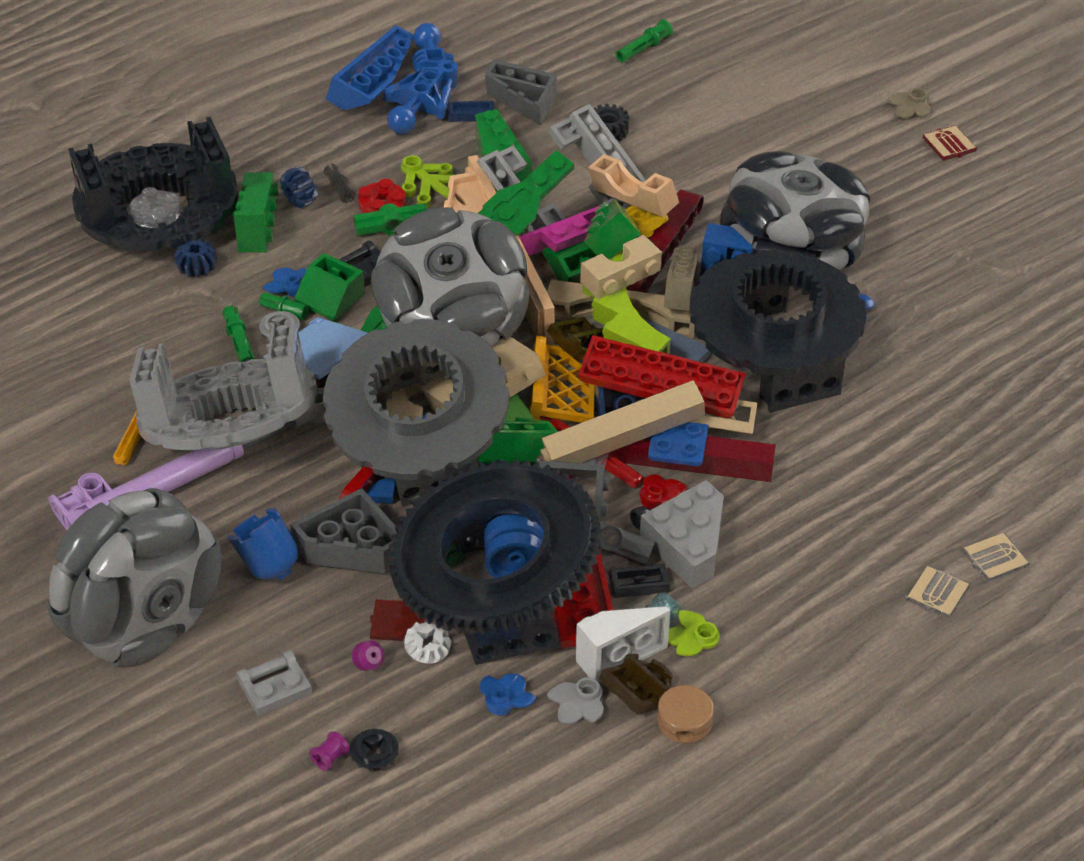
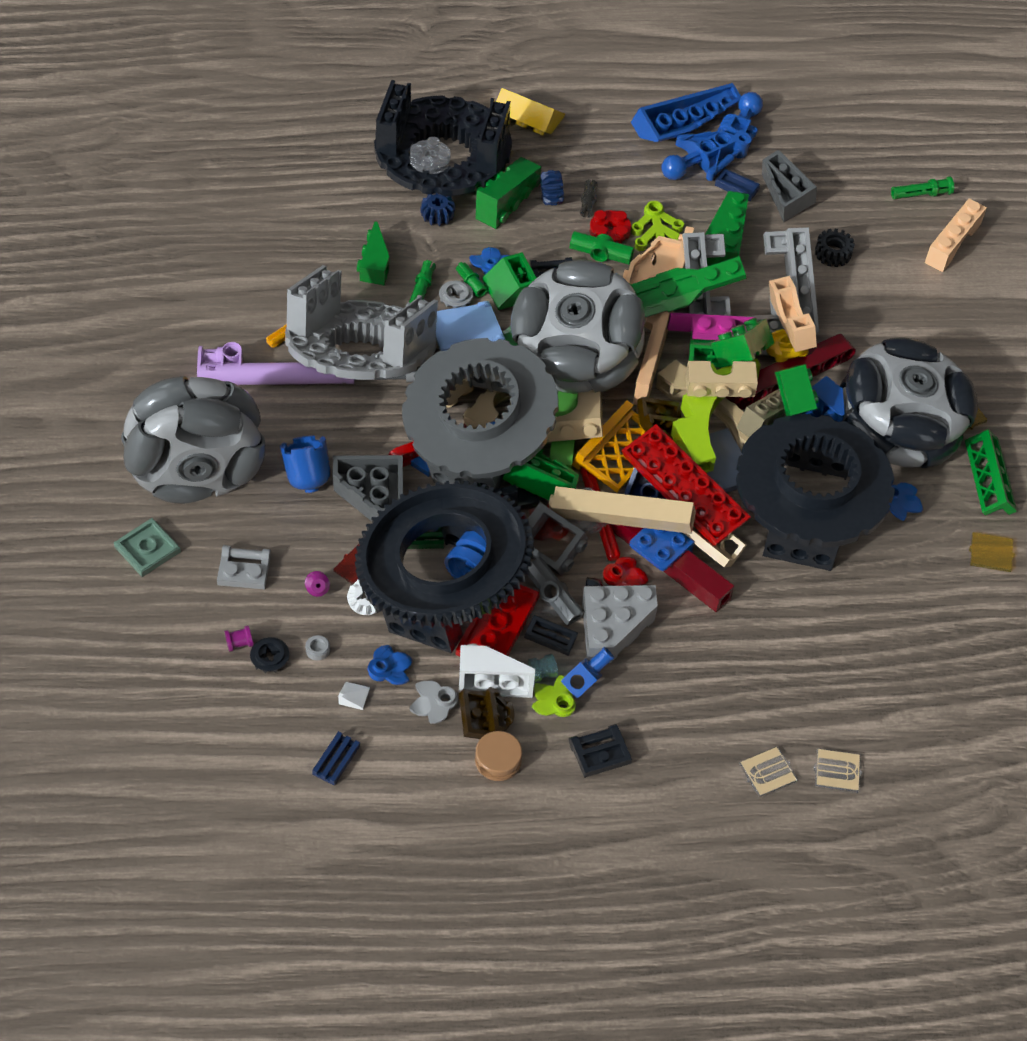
camera: 30 degrees right, 10 degrees up
none -> sand green tile [114,518,181,577]
none -> light grey tile [305,635,330,661]
none -> dark blue tile [312,731,360,785]
none -> white slope [338,682,370,710]
none -> green slope [356,221,389,286]
none -> yellow slope [496,88,565,136]
none -> blue bracket [561,647,614,698]
none -> black plate [569,724,632,778]
none -> green slope [775,364,818,416]
none -> light nougat arch [925,198,987,272]
none -> green fence [965,429,1017,516]
none -> clear yellow piece [969,532,1015,572]

